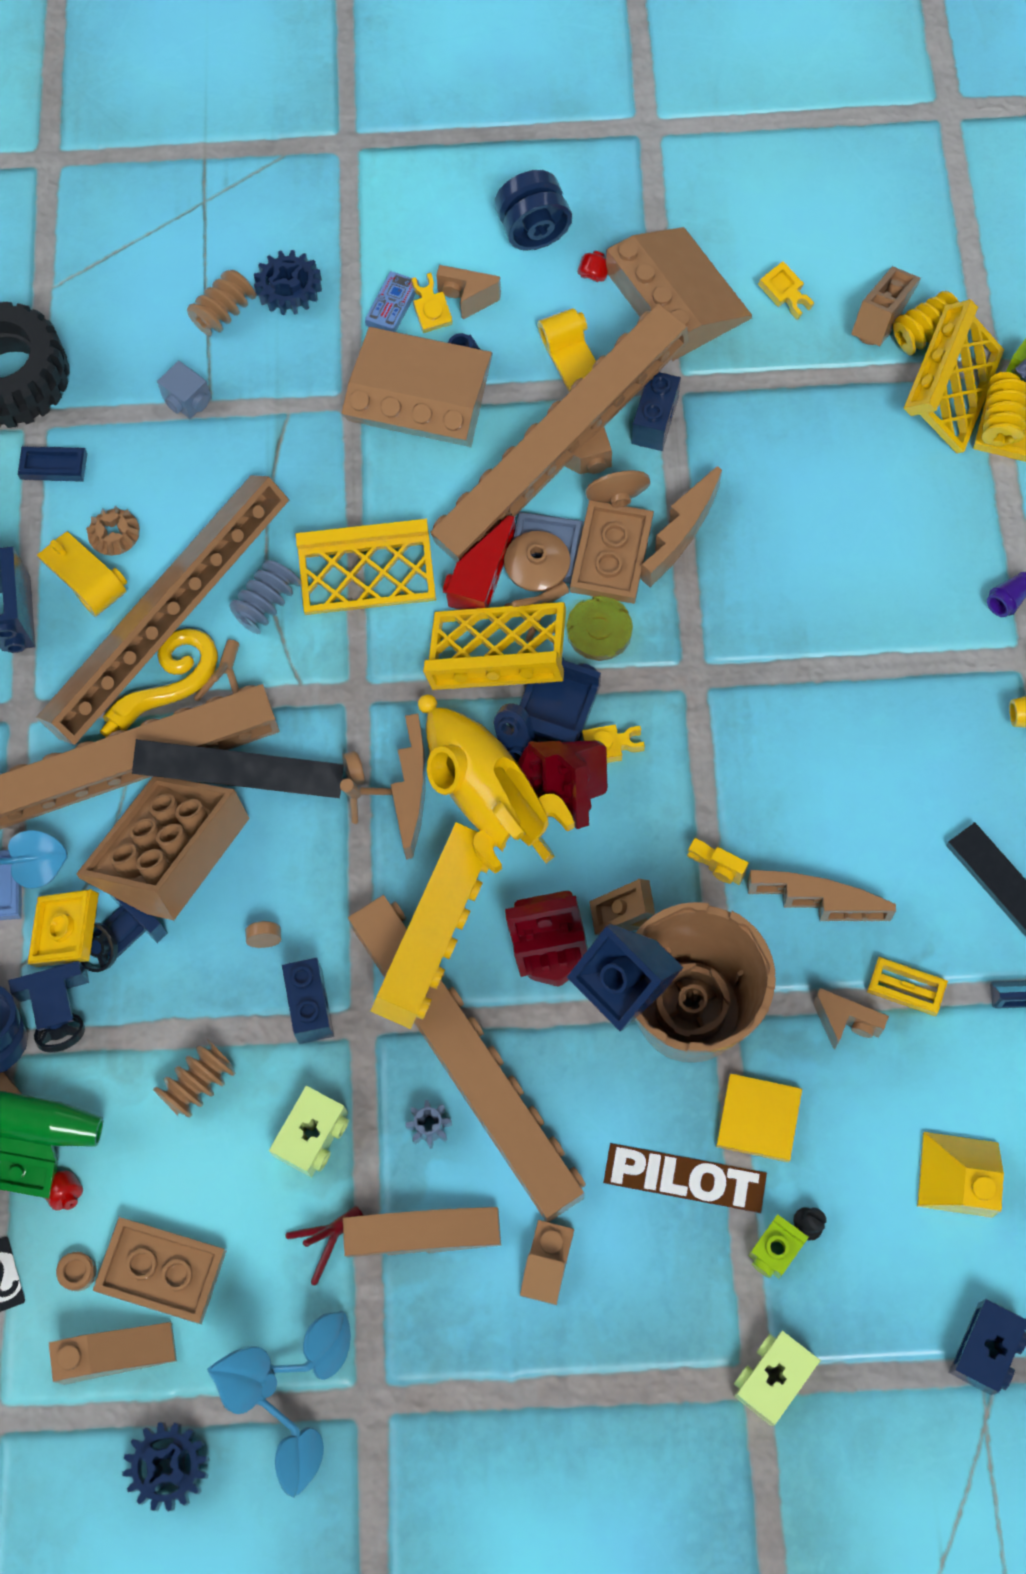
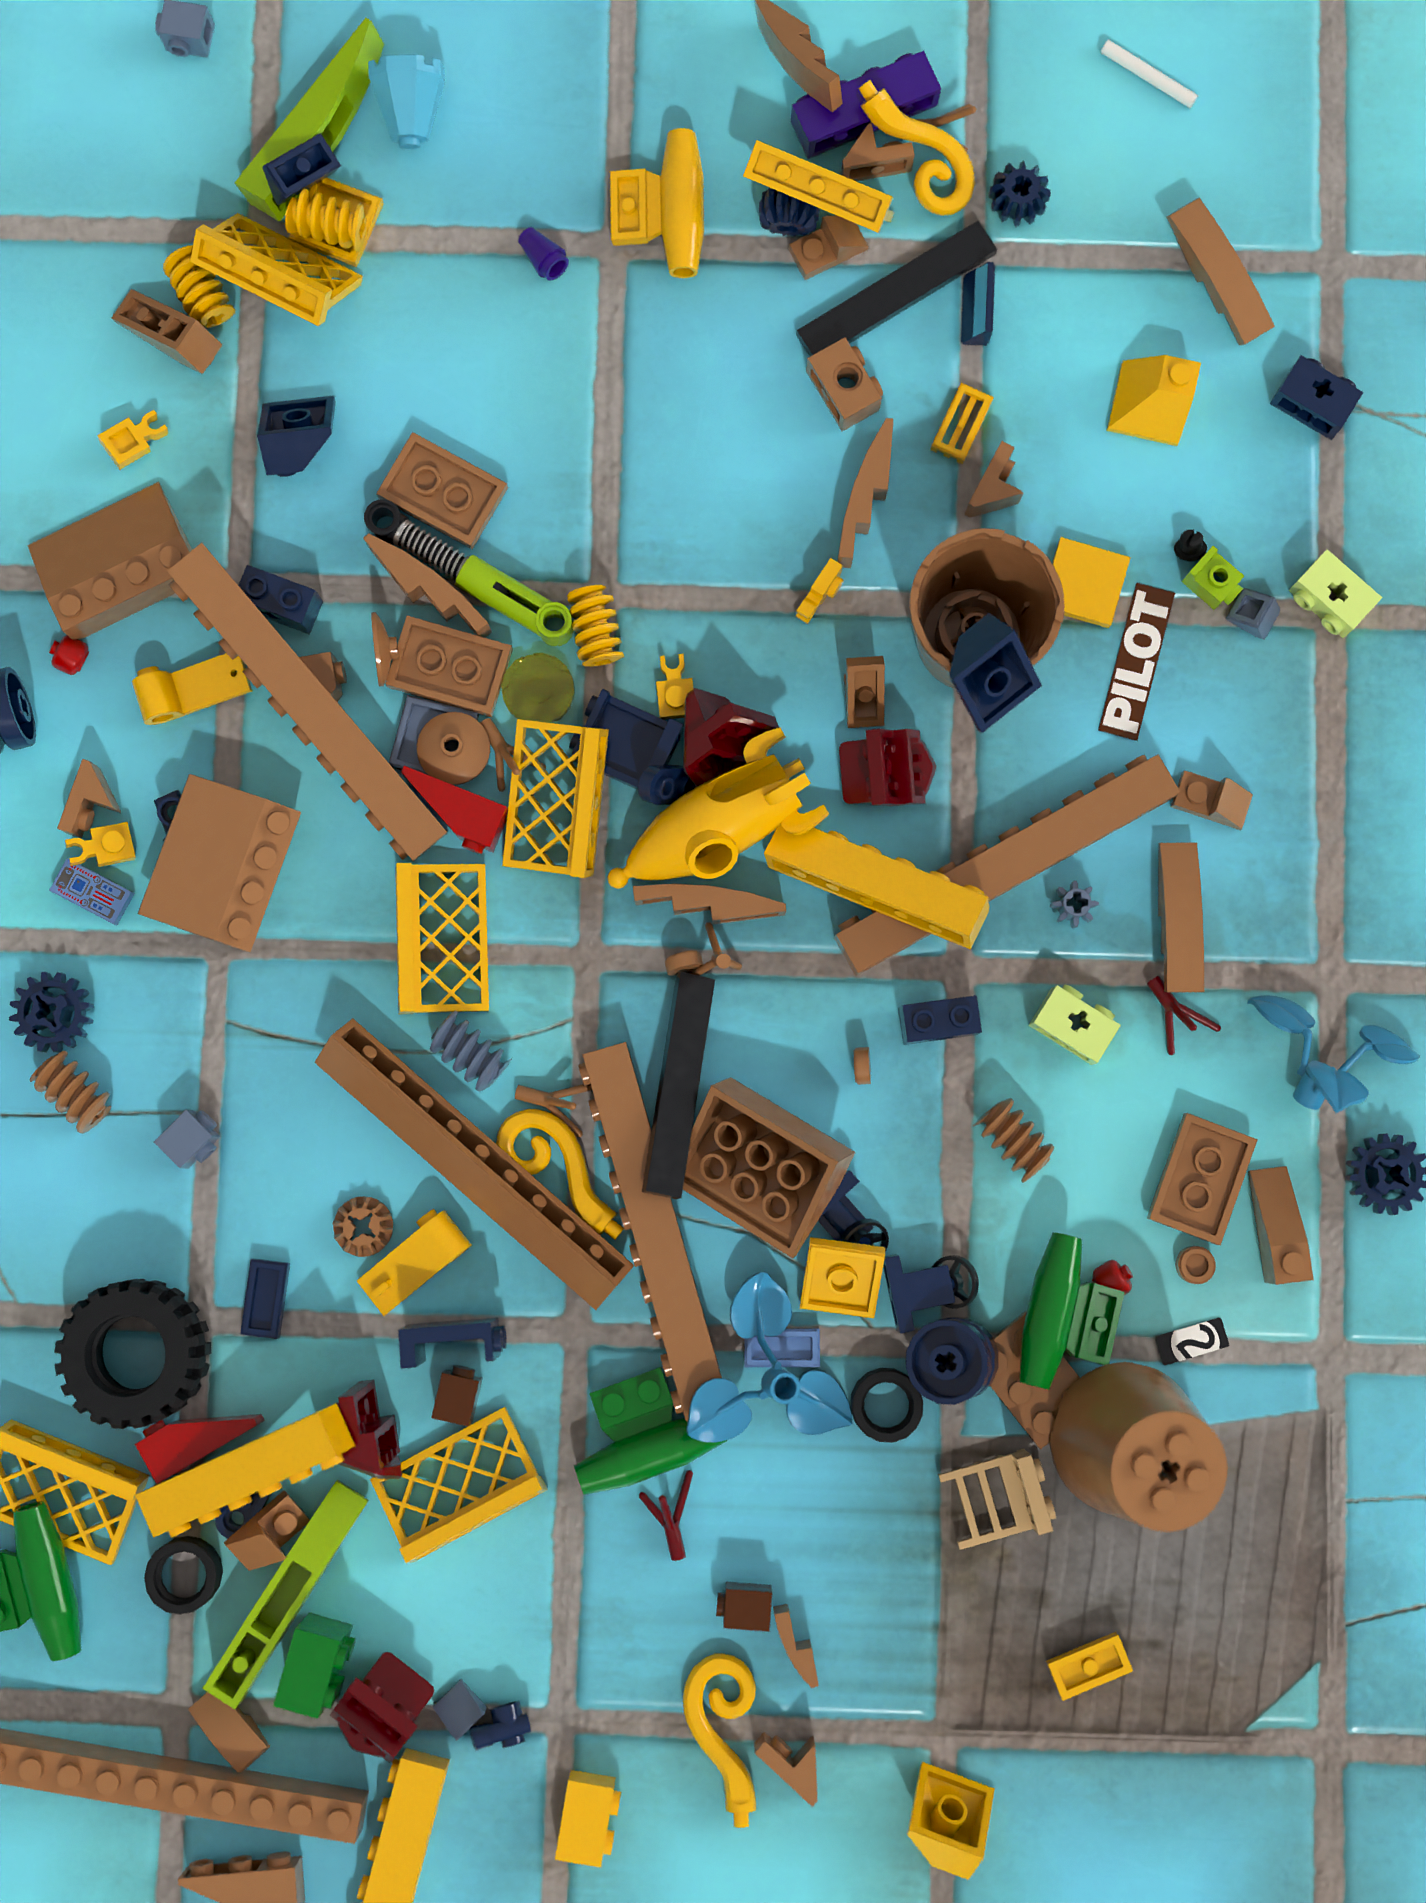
camera: 90 degrees left, 15 degrees up
none -> dark blue slope [257,396,336,477]
none -> piece [364,499,574,646]
none -> medium nougat plate [376,432,508,549]
none -> yellow piece [567,585,624,667]
none -> medium nougat brick [806,337,883,431]
none -> sand blue slope [1226,588,1280,639]

